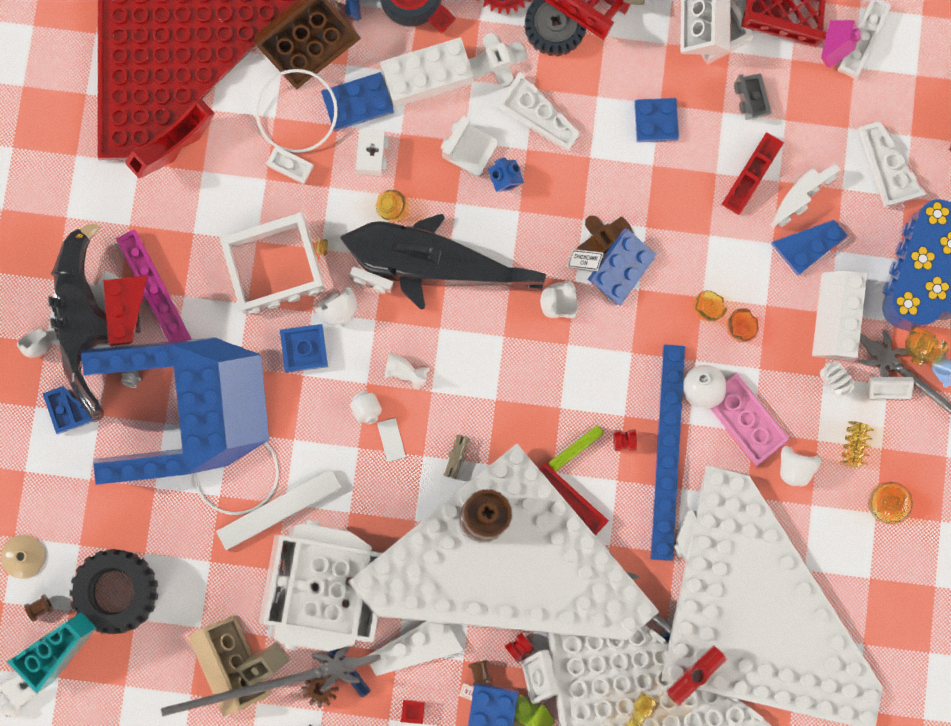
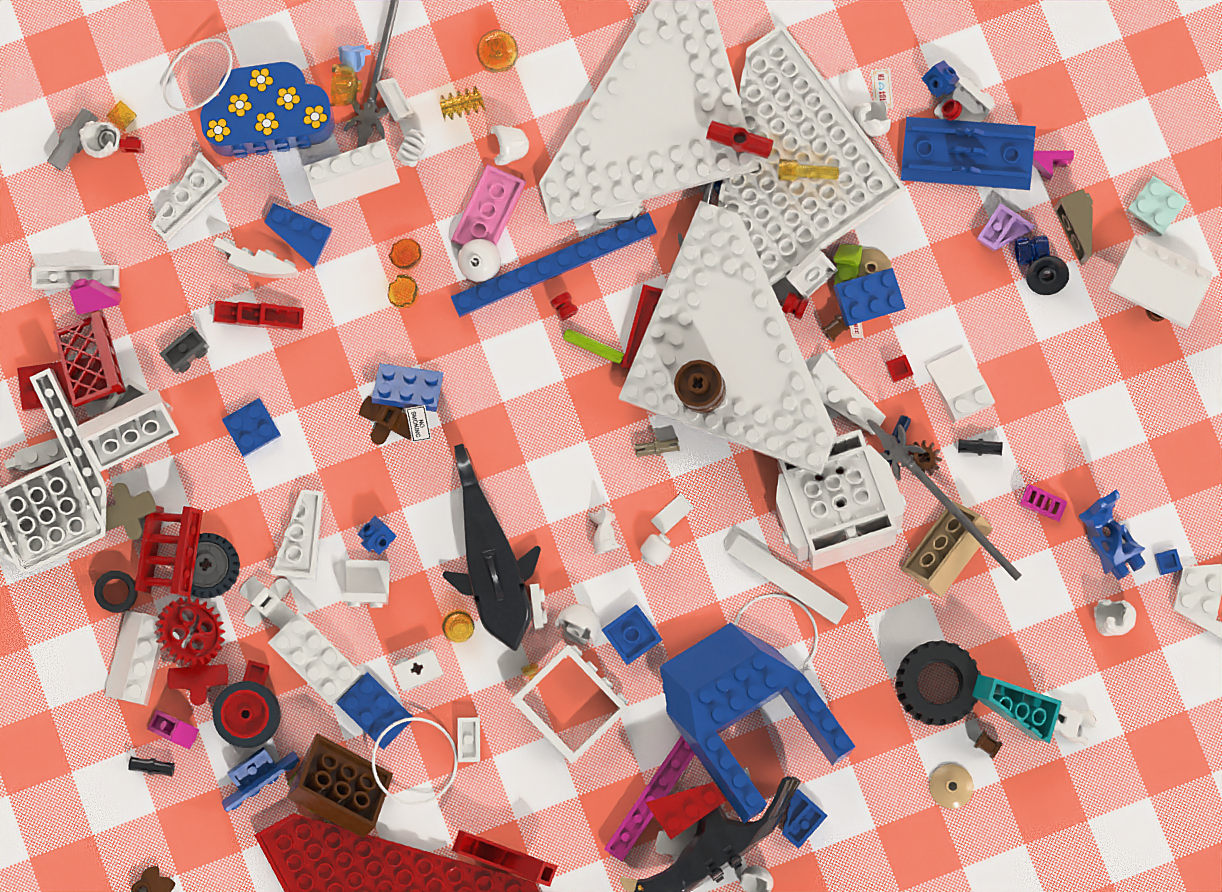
camera: 110 degrees left, 0 degrees up
dark tan brick [236,642,290,686] -> none
white hair [540,280,578,318] -> none

